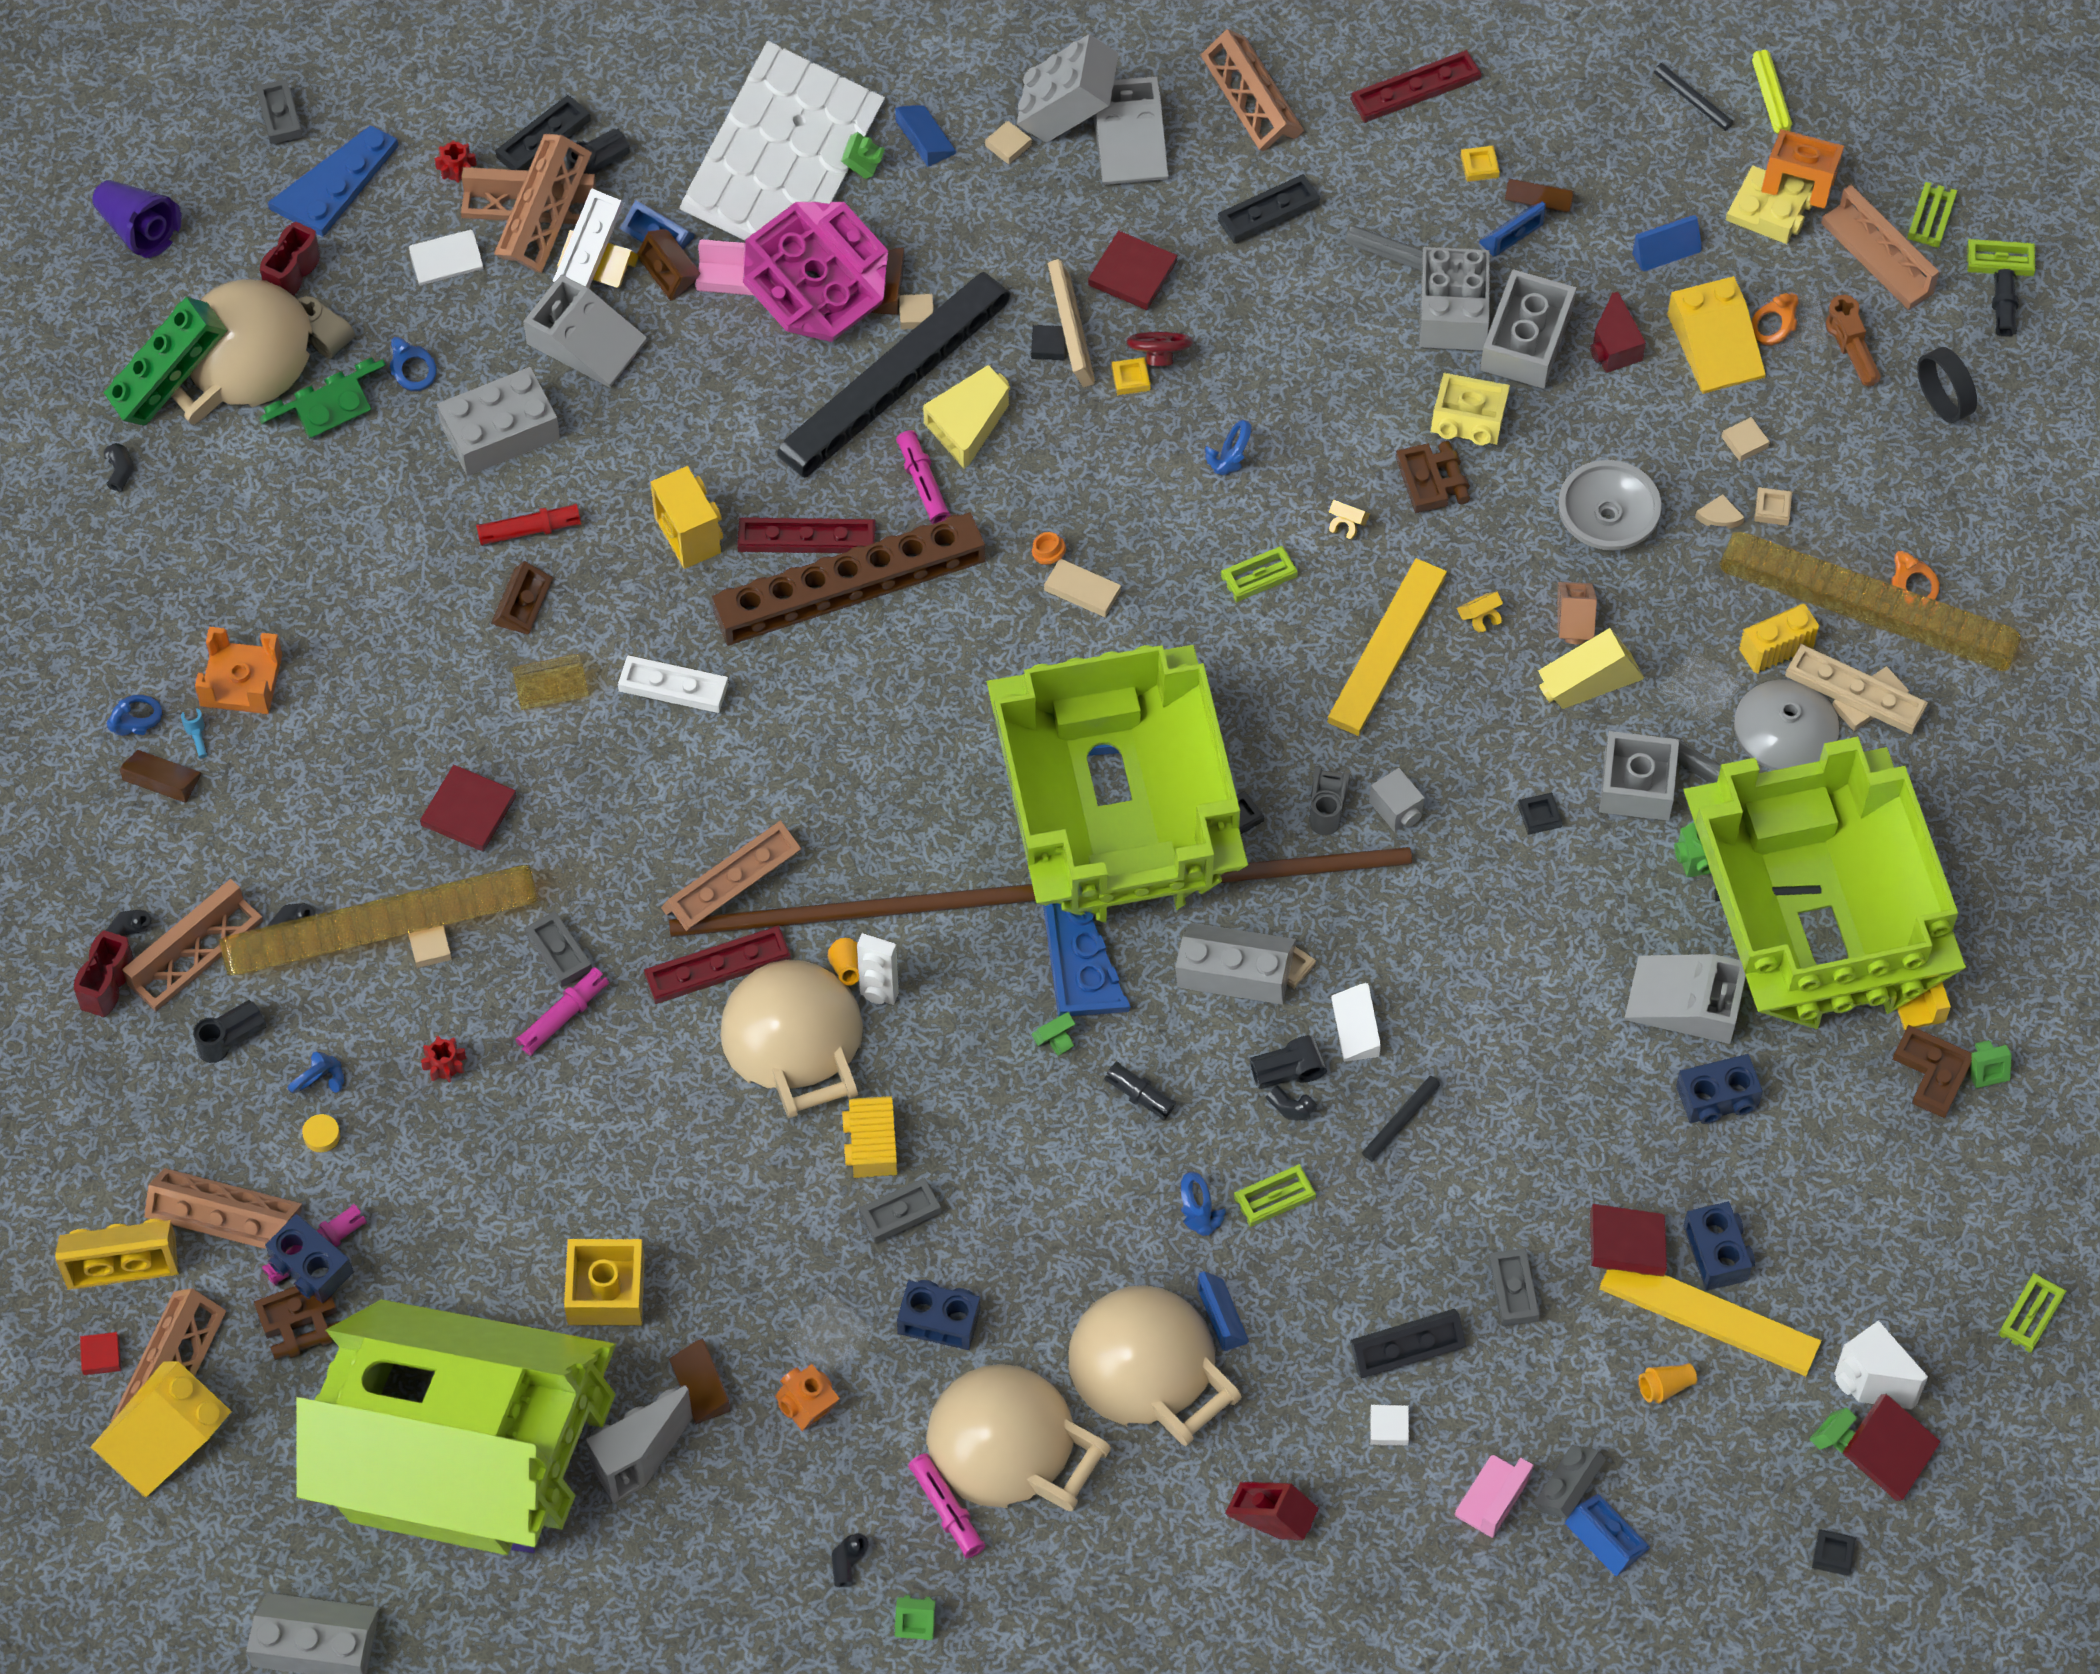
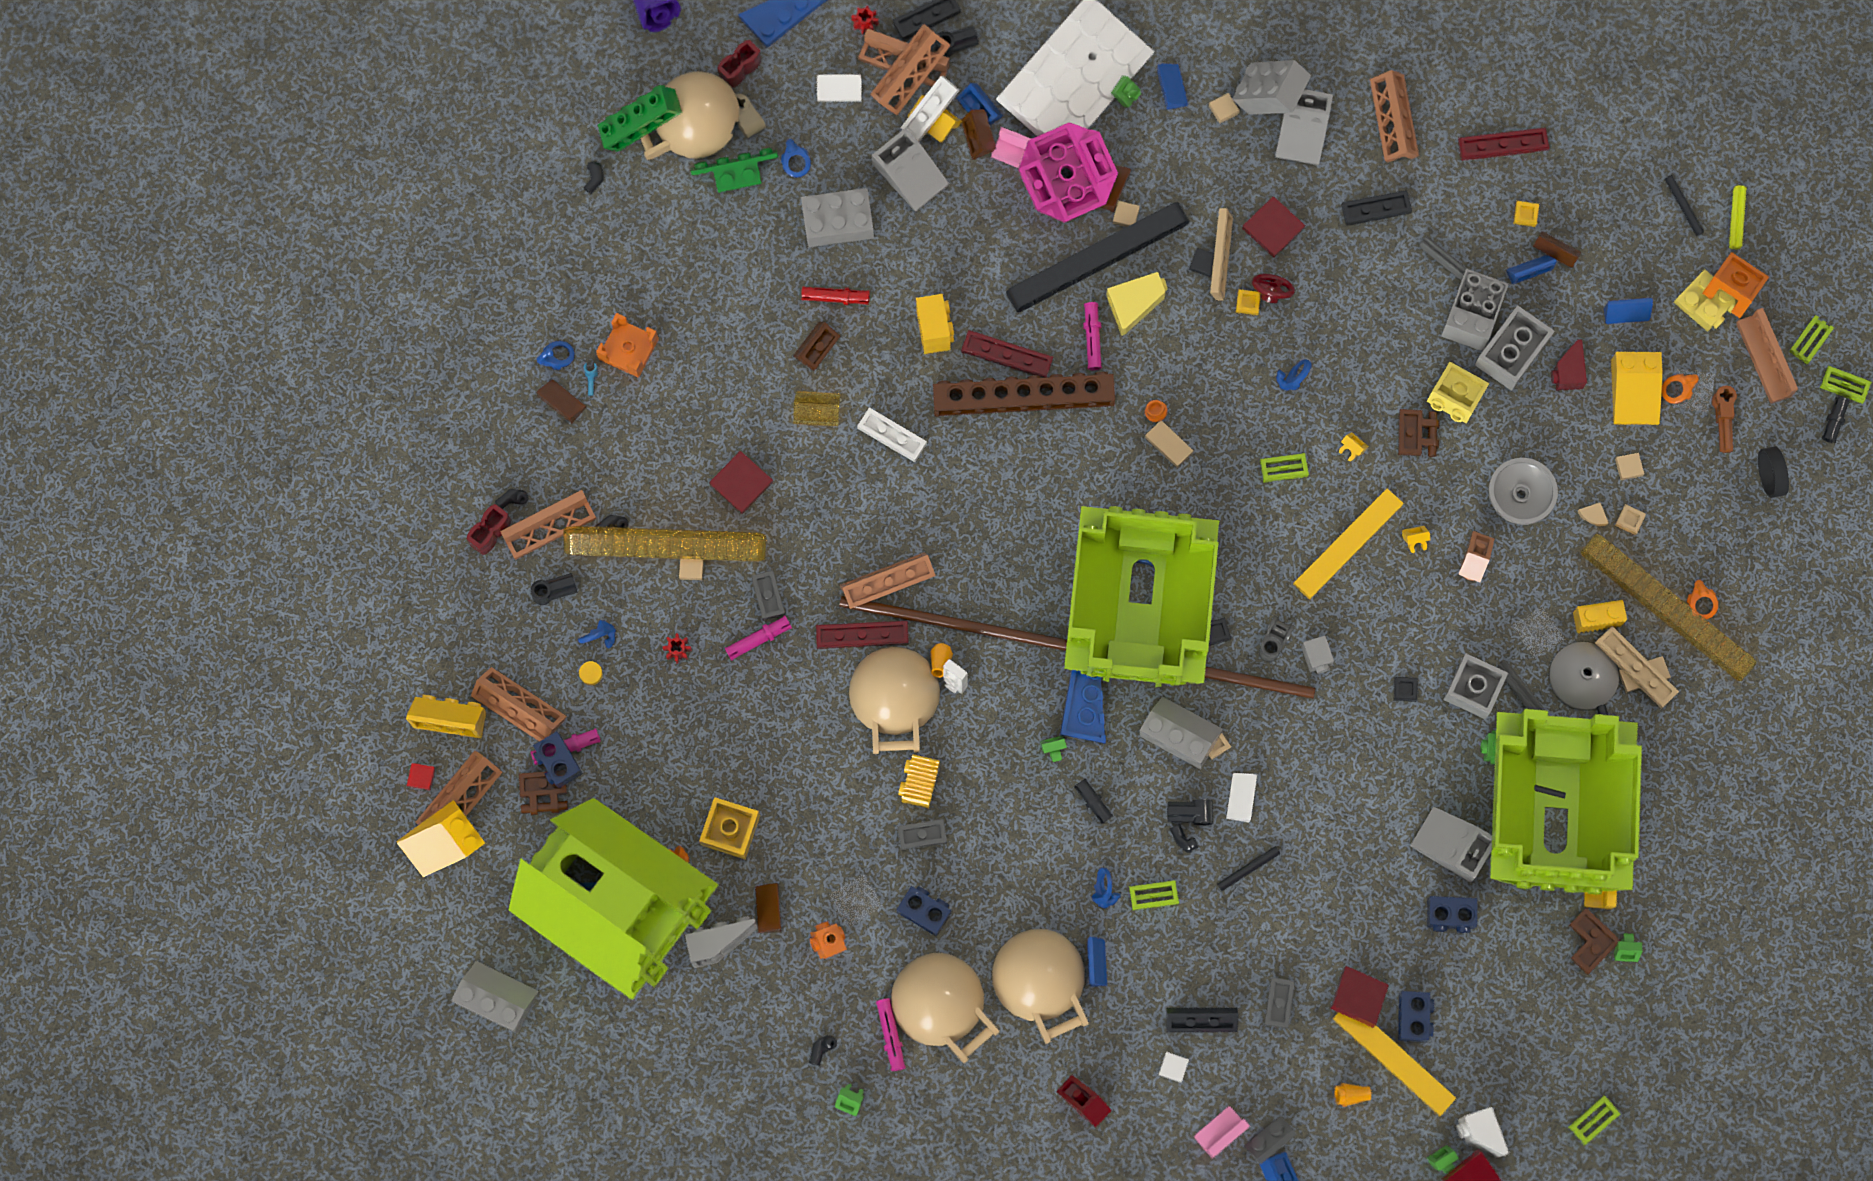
camera: 20 degrees right, 15 degrees up
light yellow slope [1538,628,1644,709] -> none

